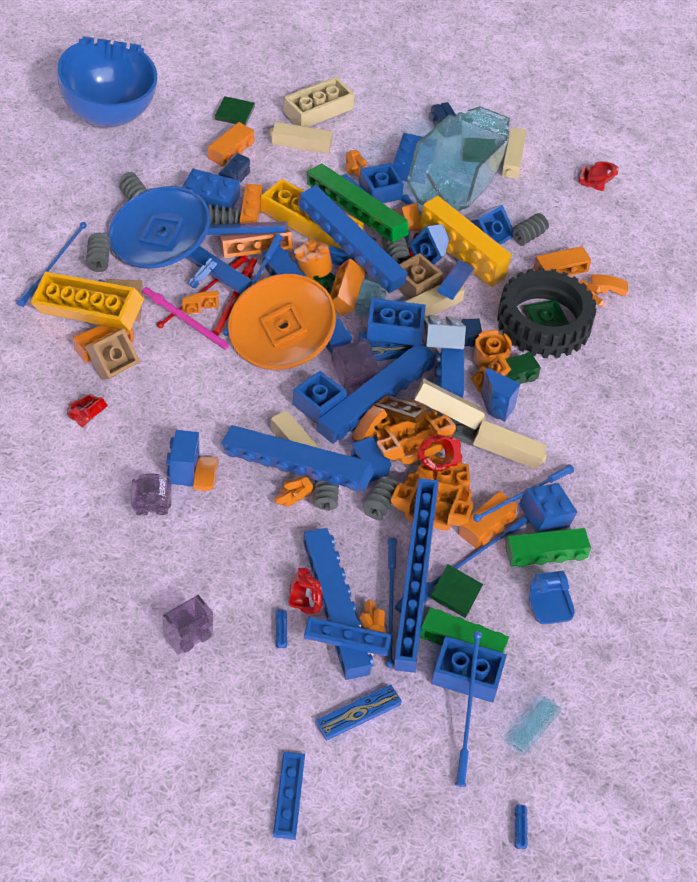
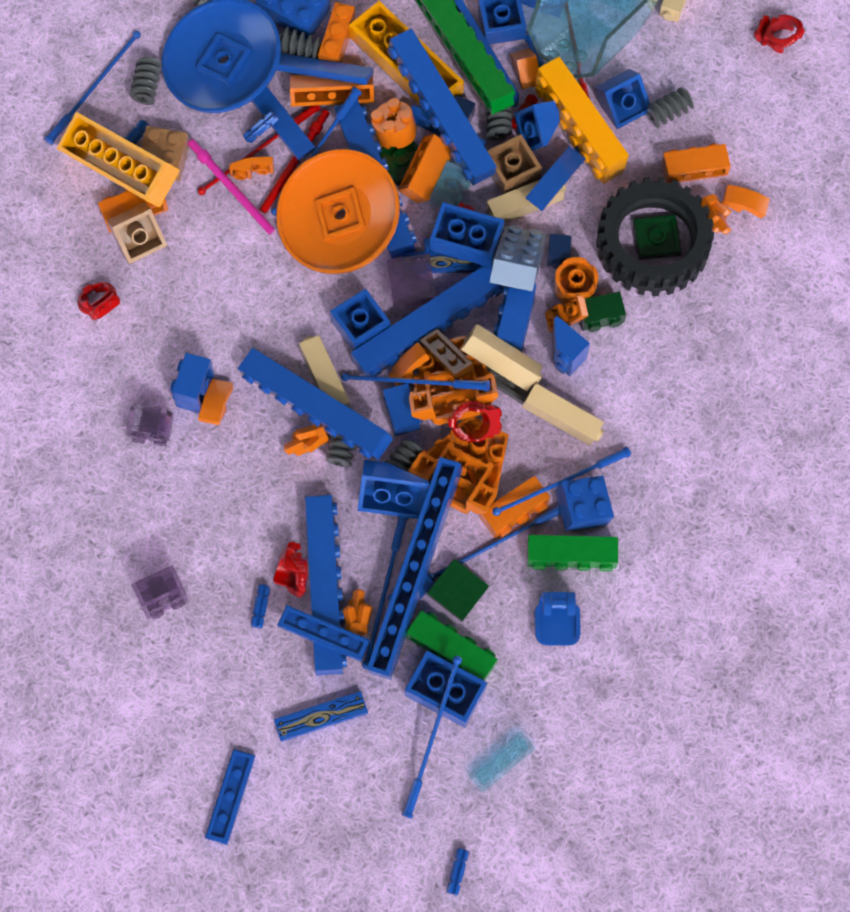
camera: 15 degrees right, 20 degrees up
none -> blue piece [341,373,490,391]
none -> blue slope [357,460,429,519]

